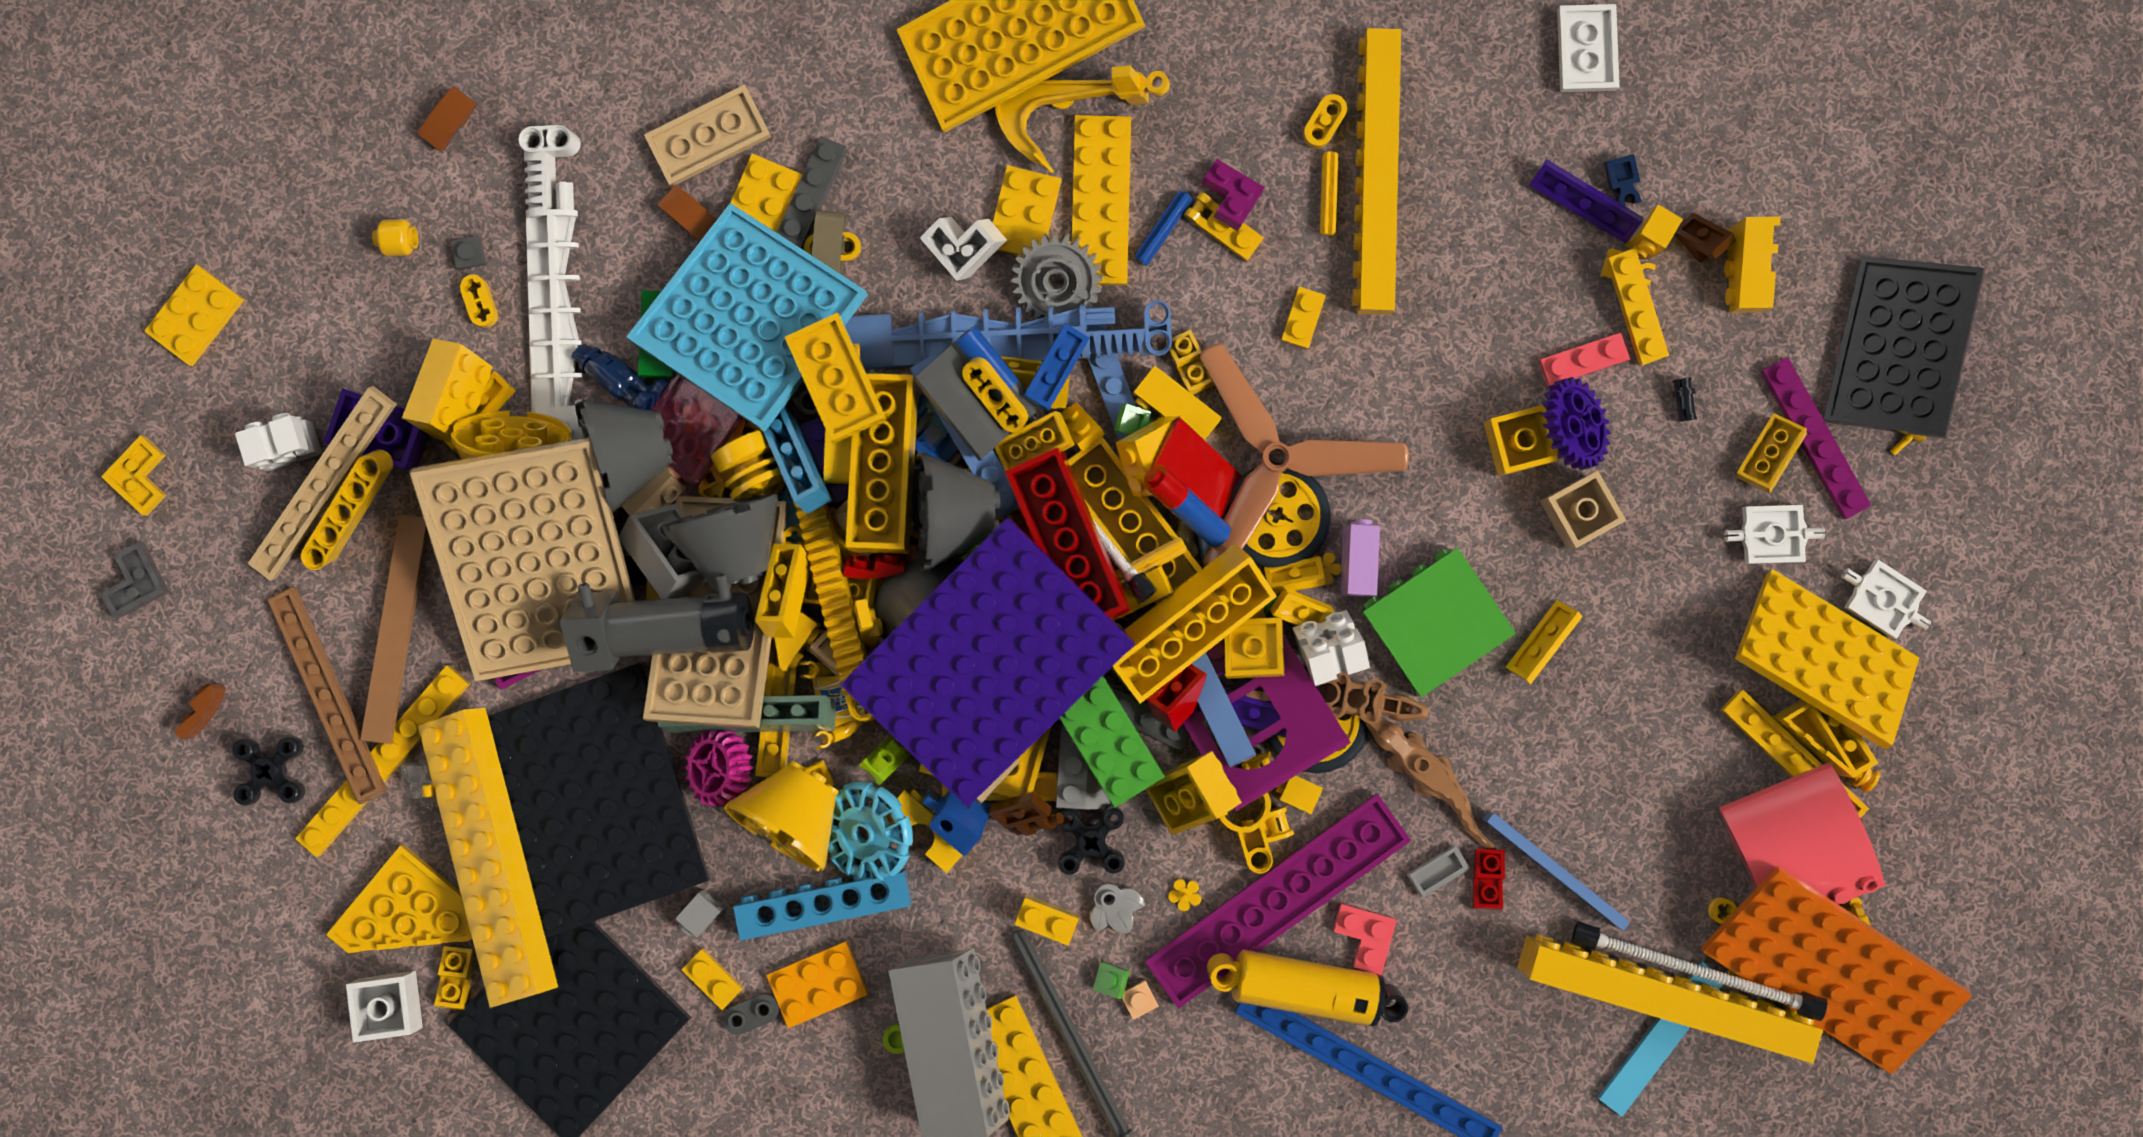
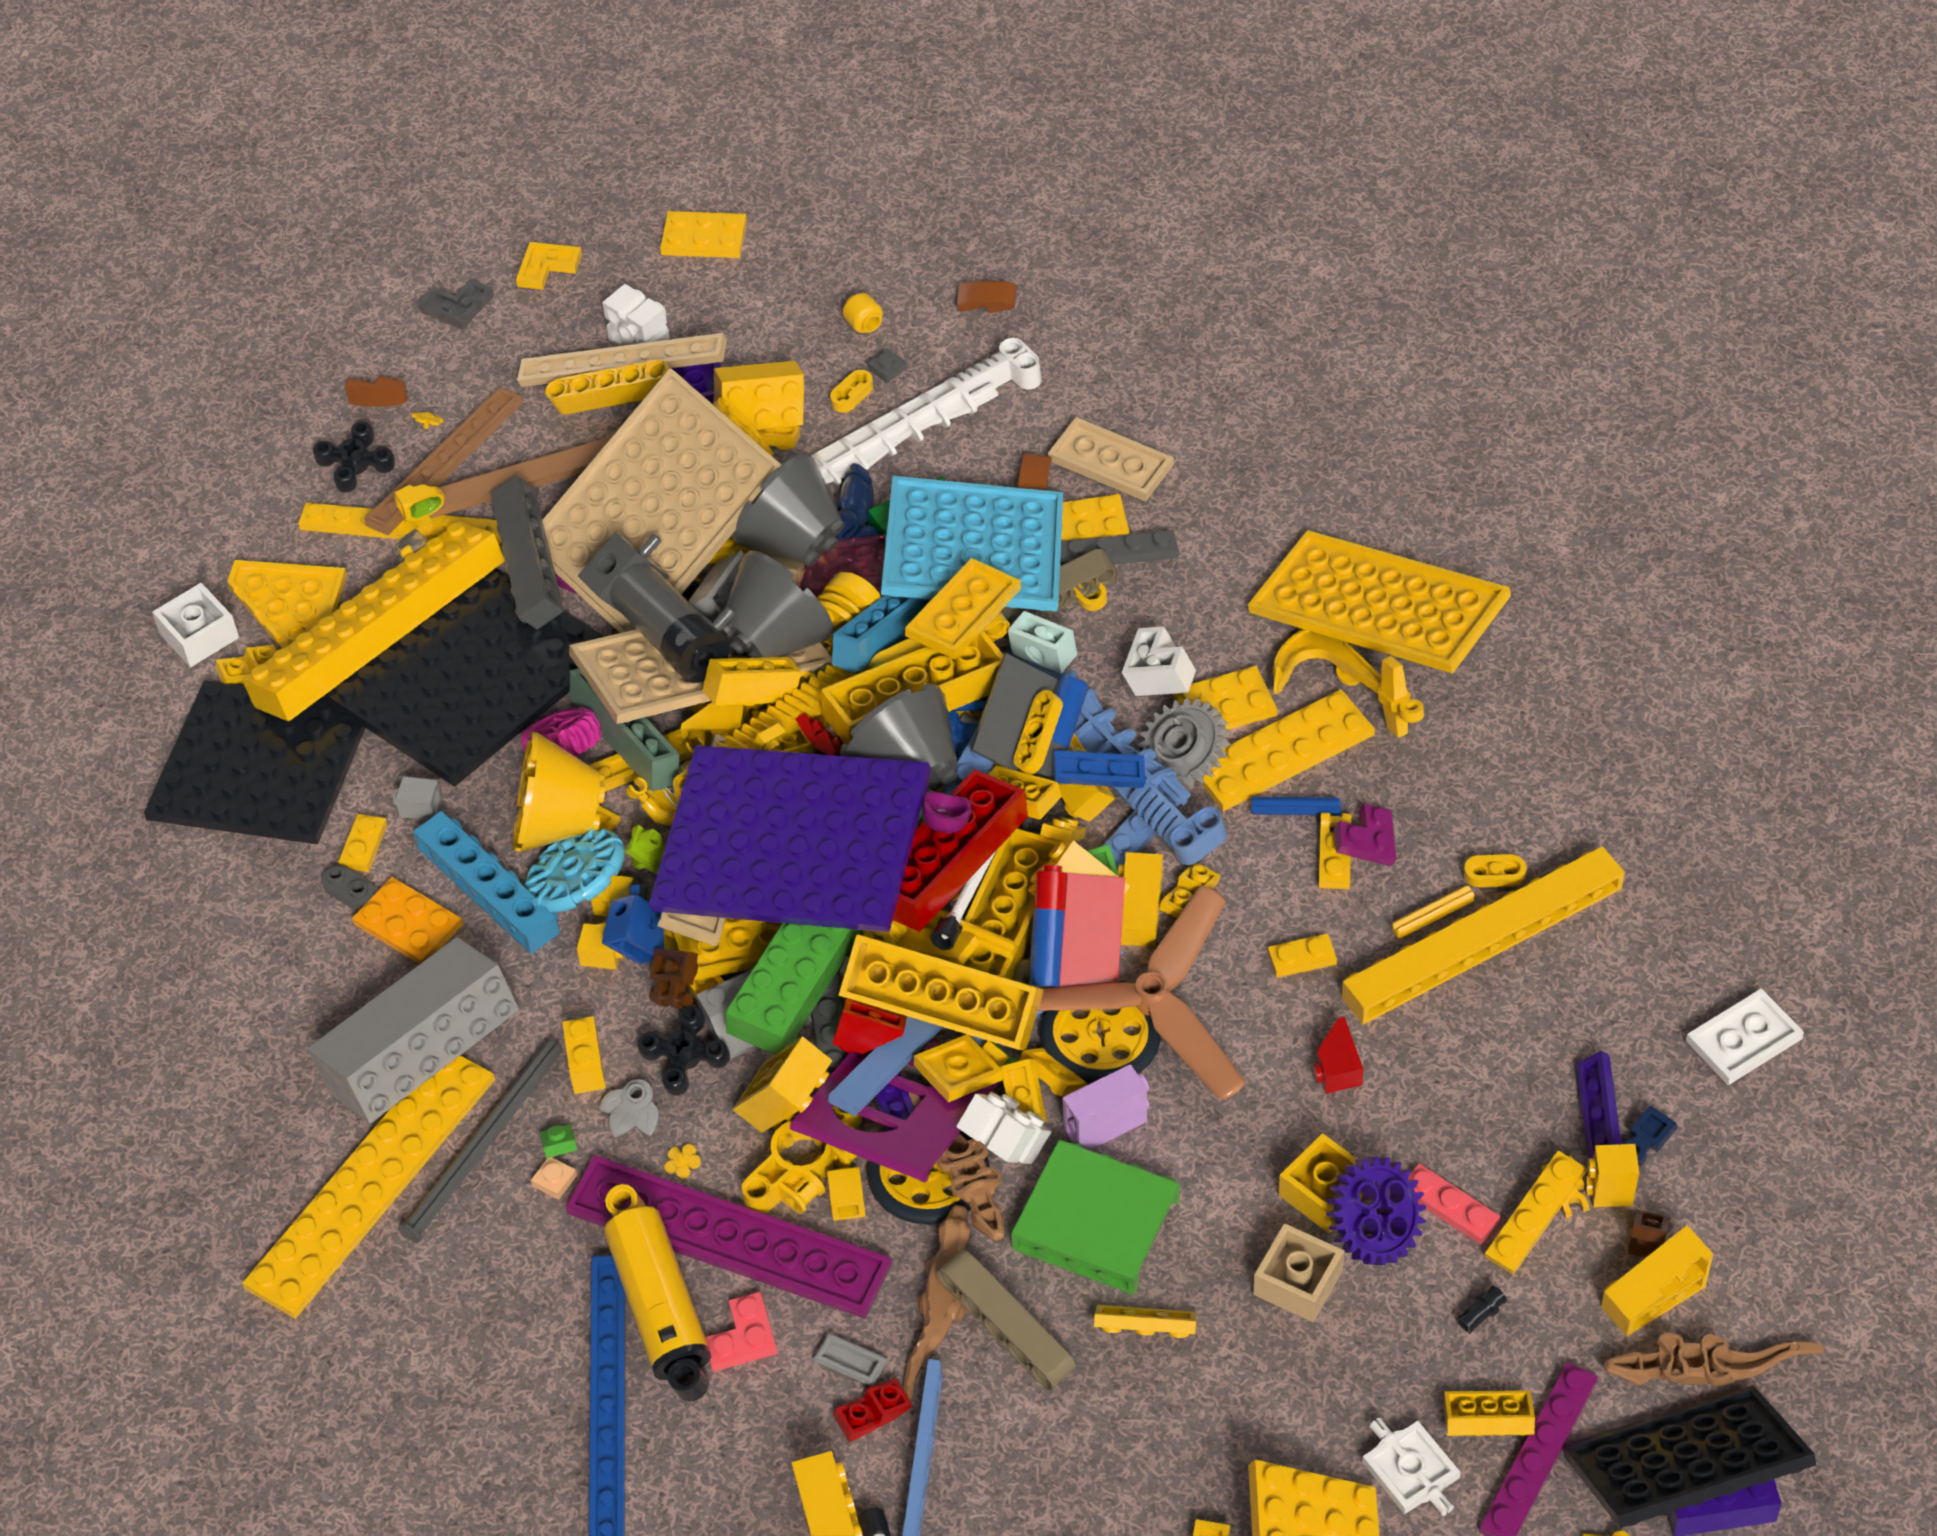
camera: 60 degrees right, 35 degrees down
none -> yellow rock [393,484,445,521]
none -> yellow plant [411,412,443,429]
none -> dark grey brick [491,475,564,629]
none -> magenta helmet [922,791,971,833]
none -> dark tan beam [937,1249,1076,1390]
none -> light aqua brick [1008,611,1077,674]
none -> red slope [1312,1017,1364,1094]
none -> medium nougat animal [1604,1332,1824,1386]

